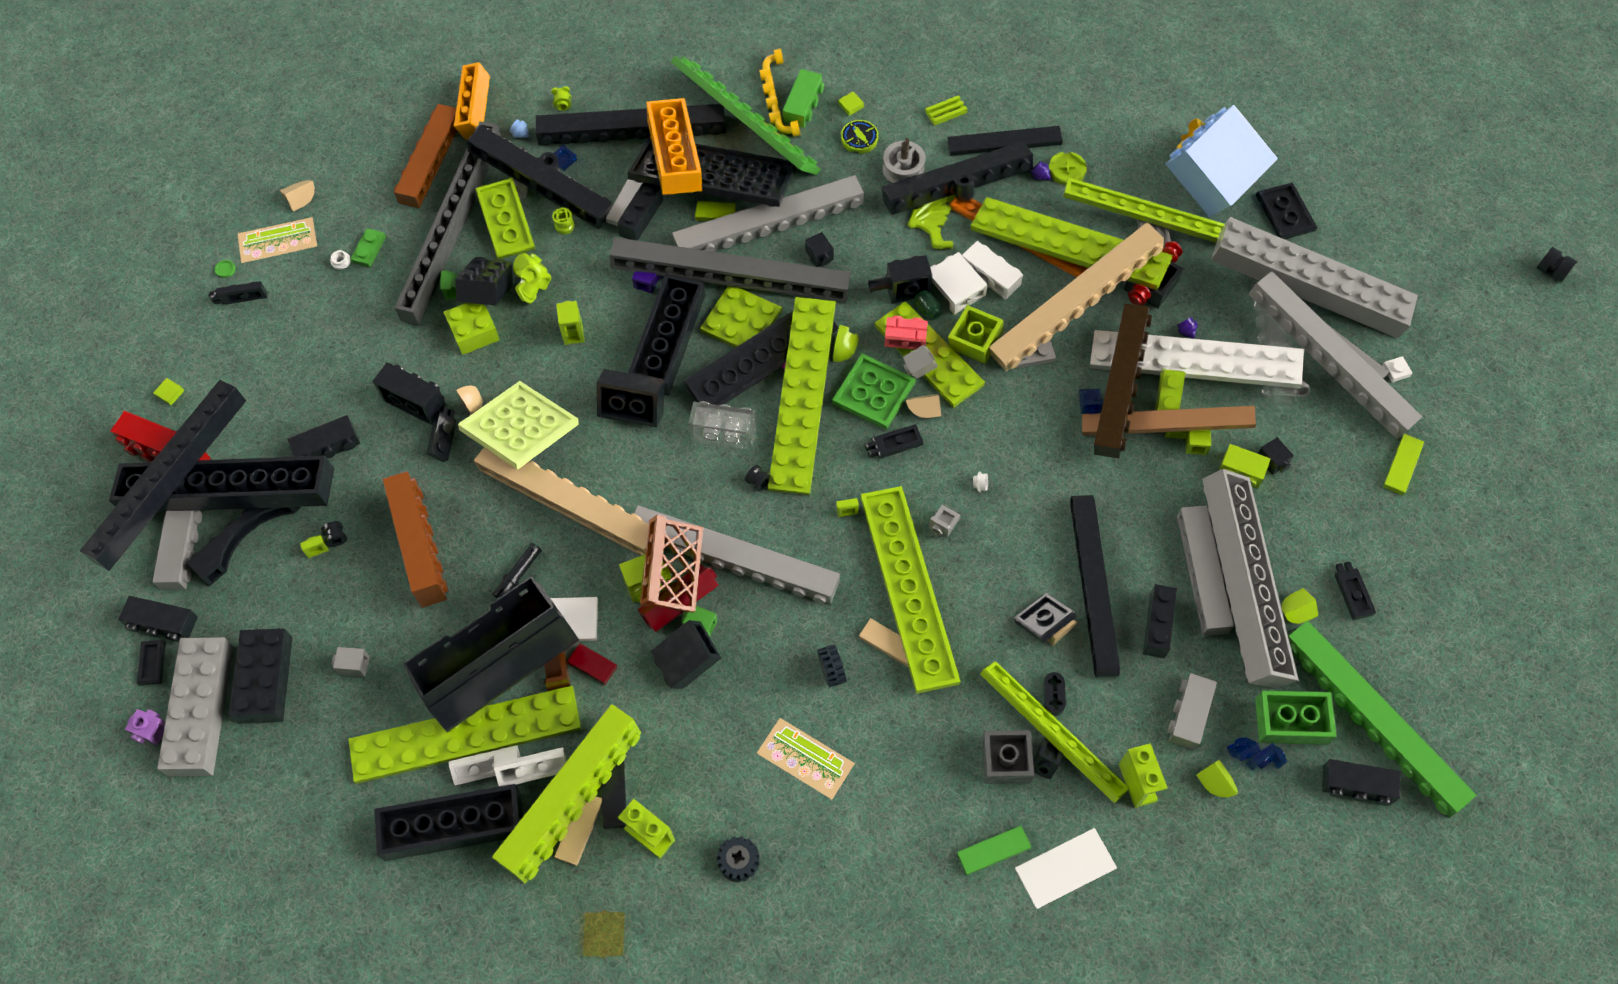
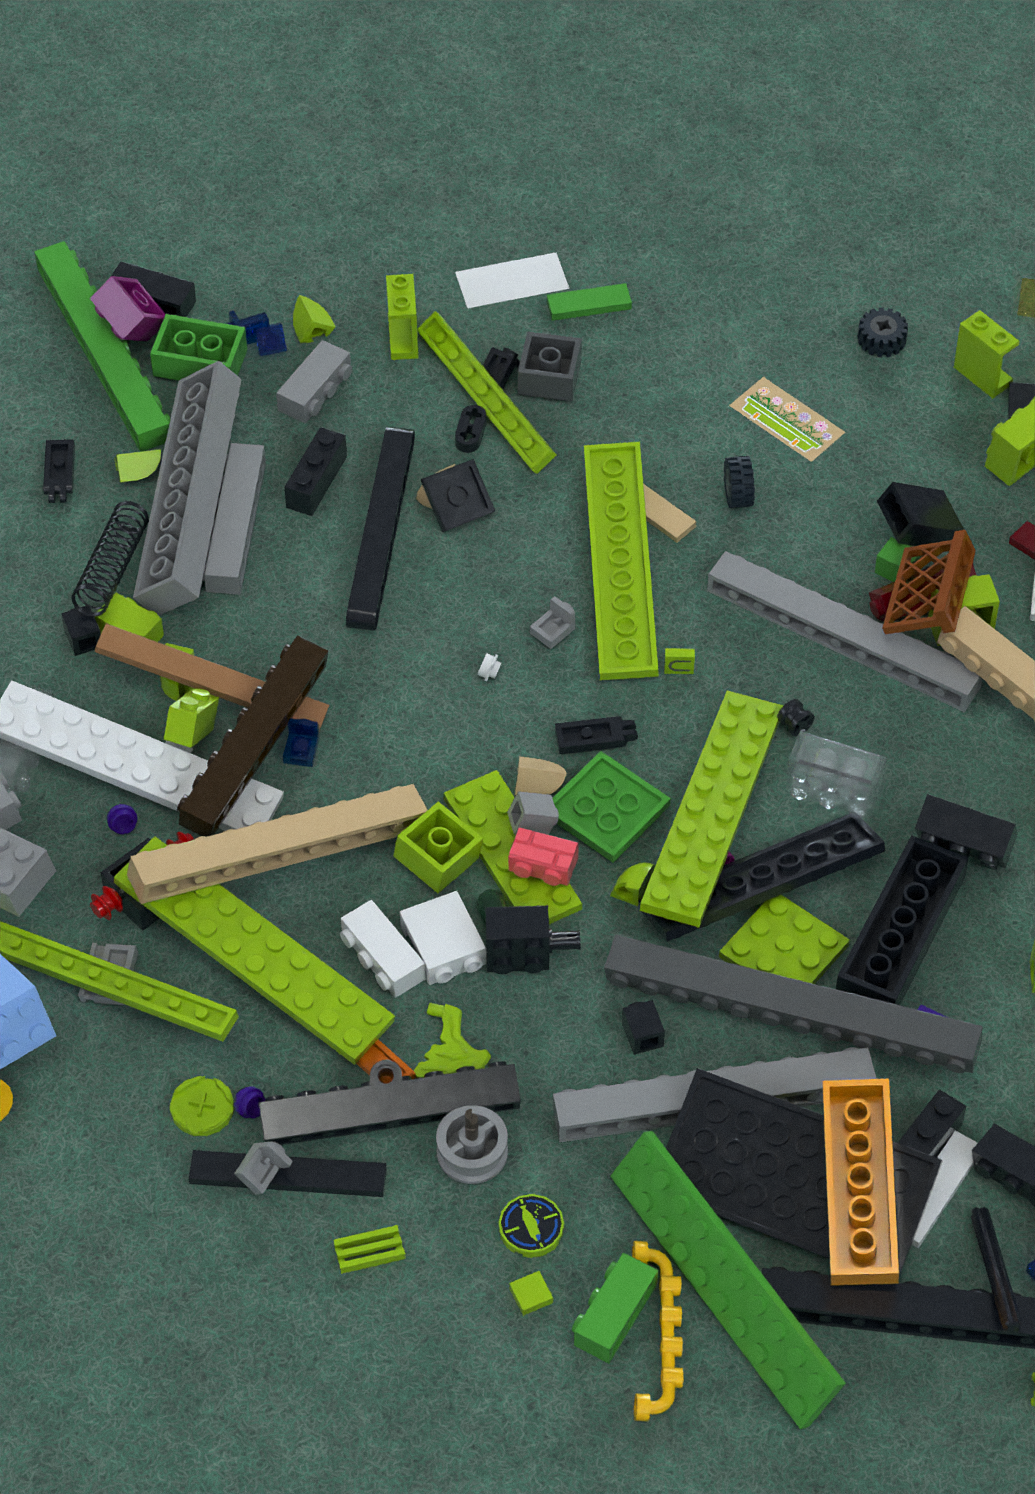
camera: 170 degrees left, 10 degrees down
none -> black piece [71,501,149,617]
none -> magenta brick [90,276,165,342]
none -> light grey bracket [234,1141,293,1195]
none -> black axle [971,1207,1022,1333]

